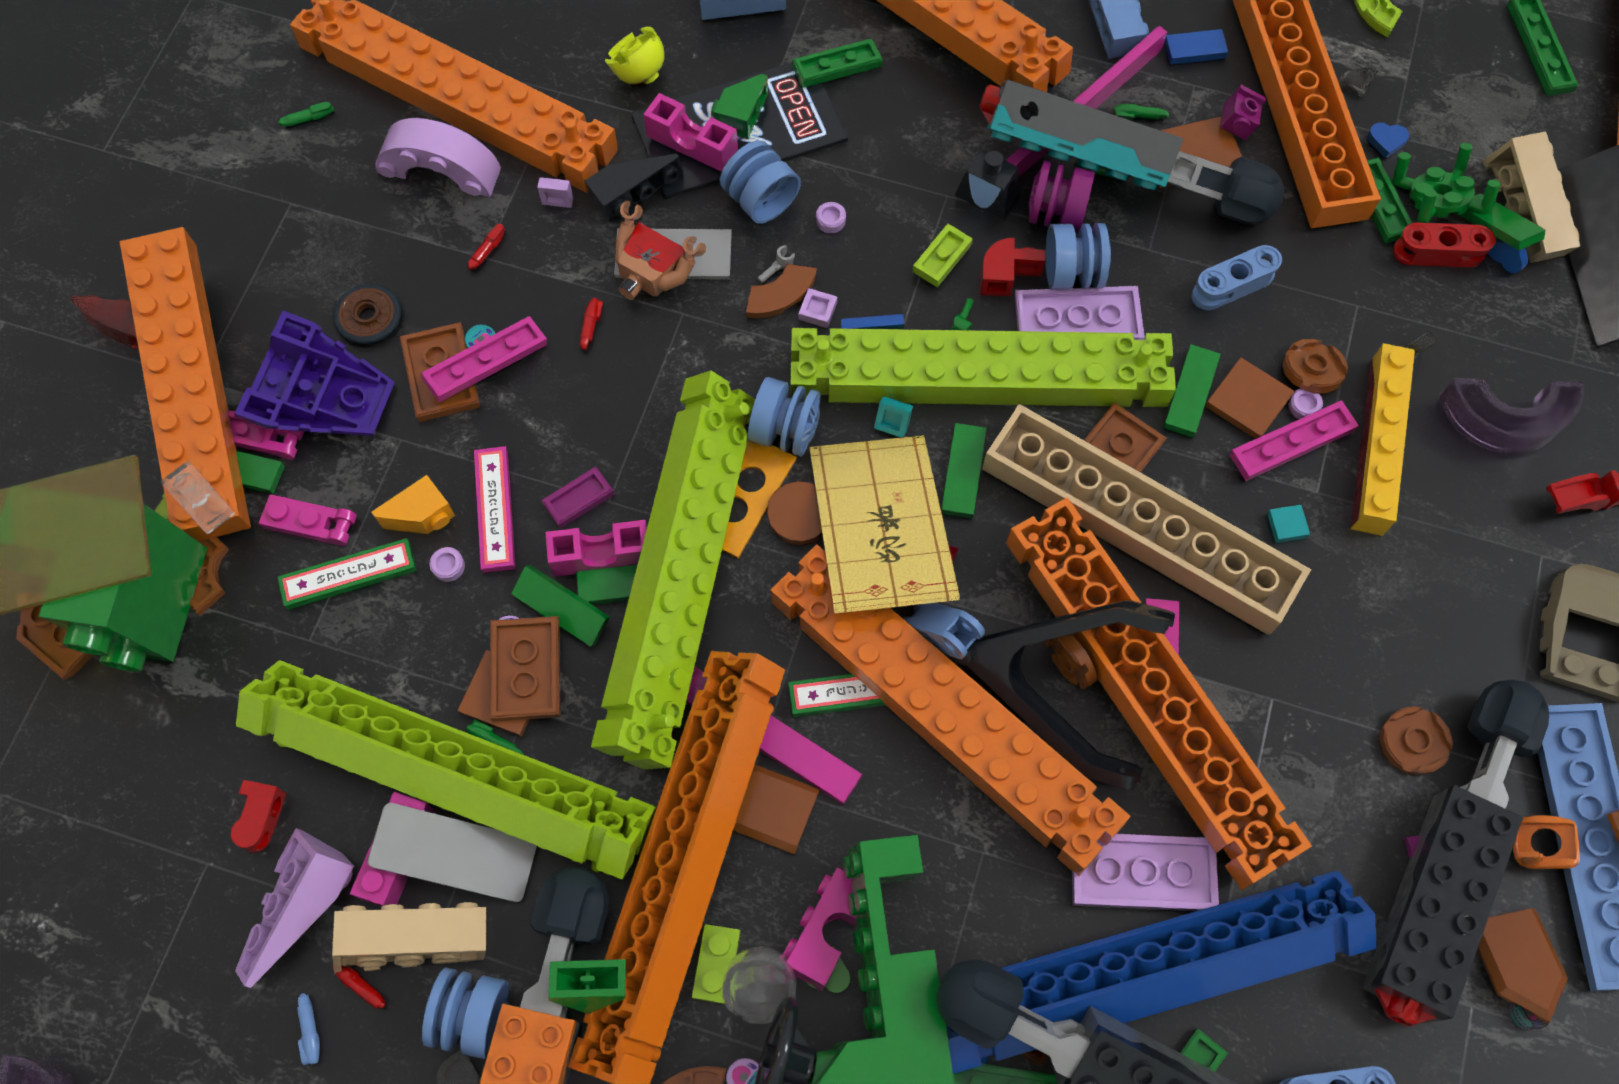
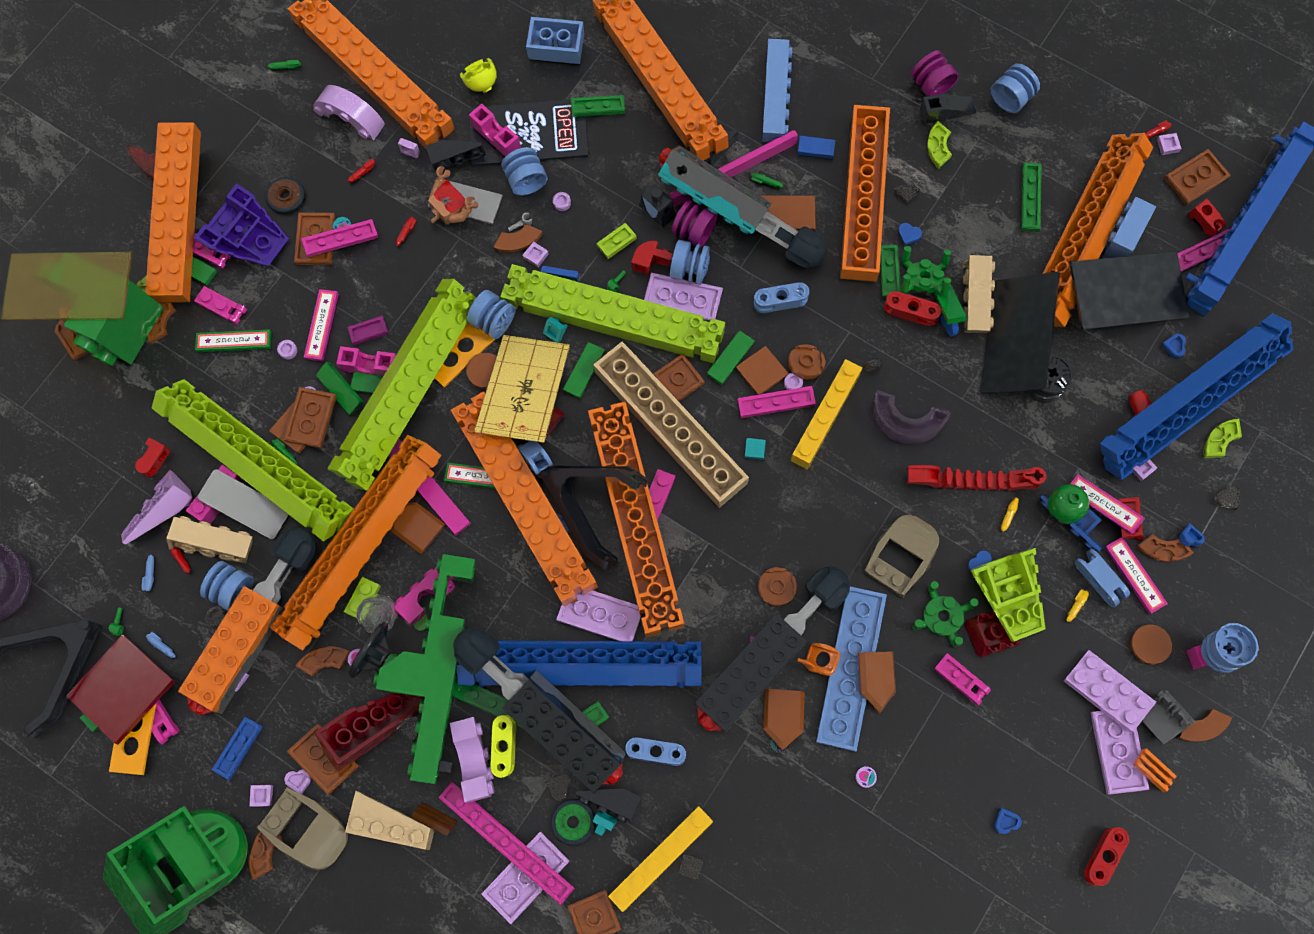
camera: 20 degrees right, 5 degrees up
clear slope [160,460,235,535] -> none
light orange slope [371,475,455,534] -> none
green slope [548,959,626,1014] -> none
green slope [711,74,768,140] -> none
dark orange tile [1044,634,1097,690] -> none
magenta brick [1220,85,1266,140] -> none

